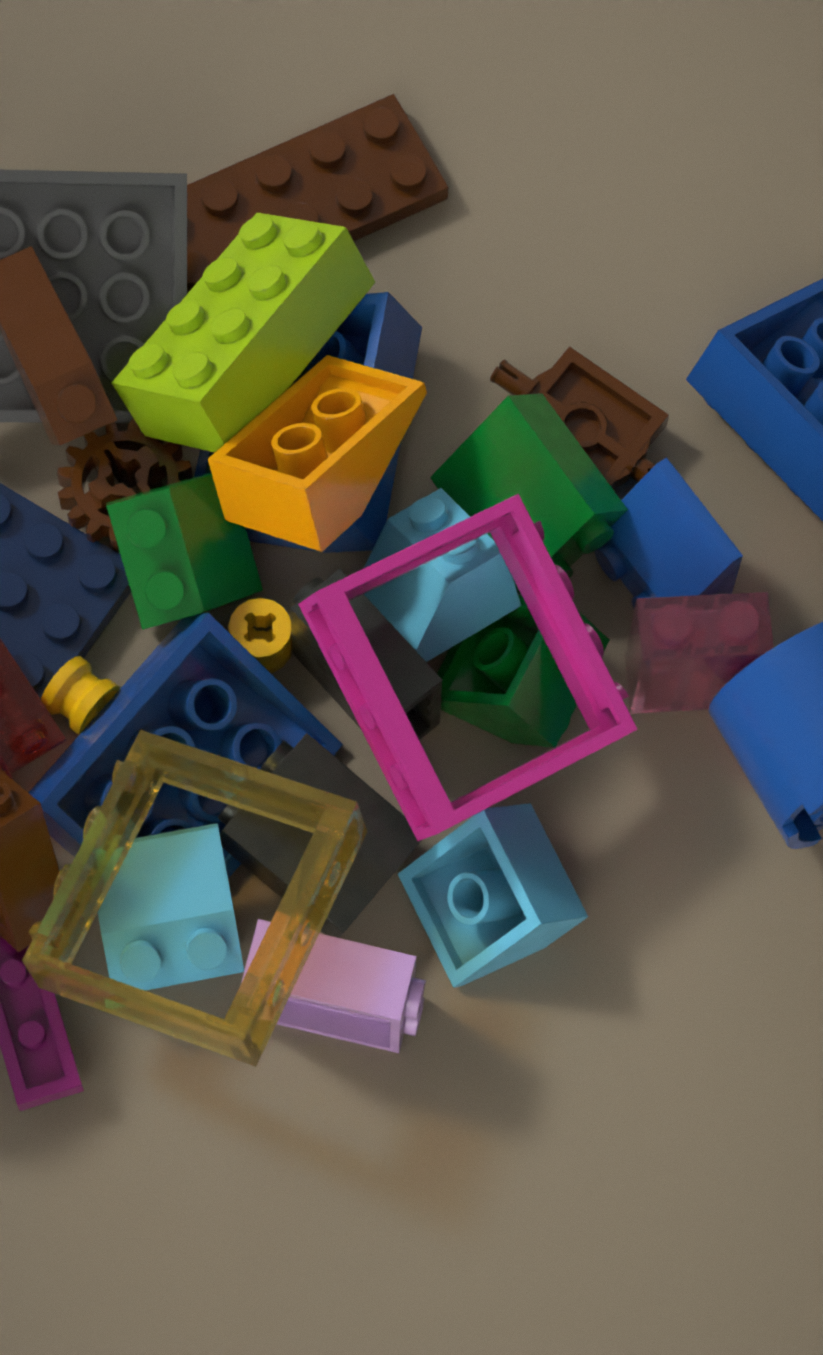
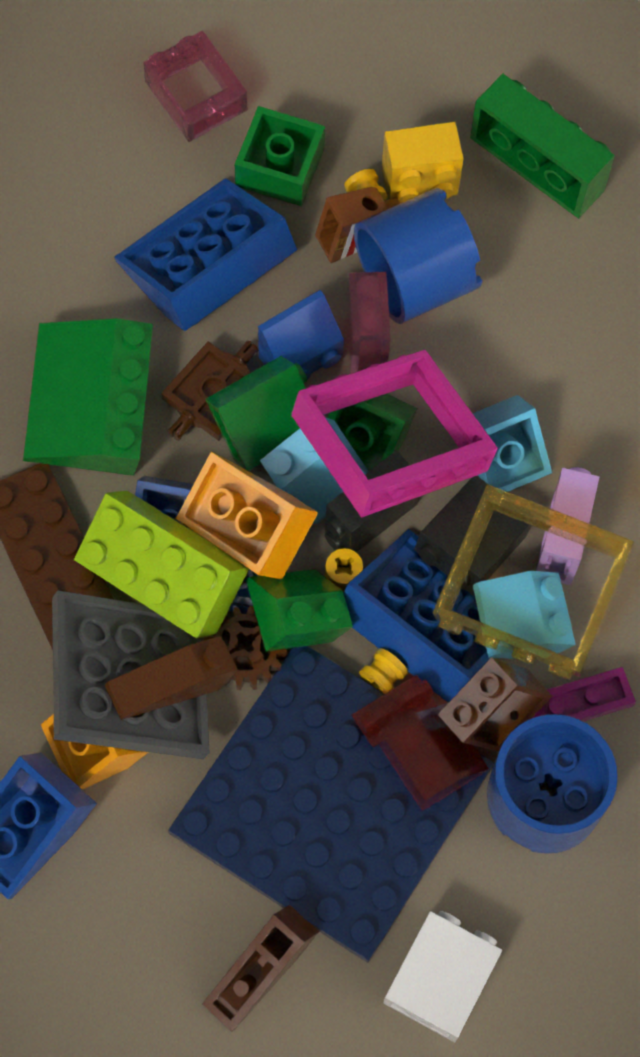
camera: 90 degrees left, 0 degrees up
none -> green slope [23,318,153,476]

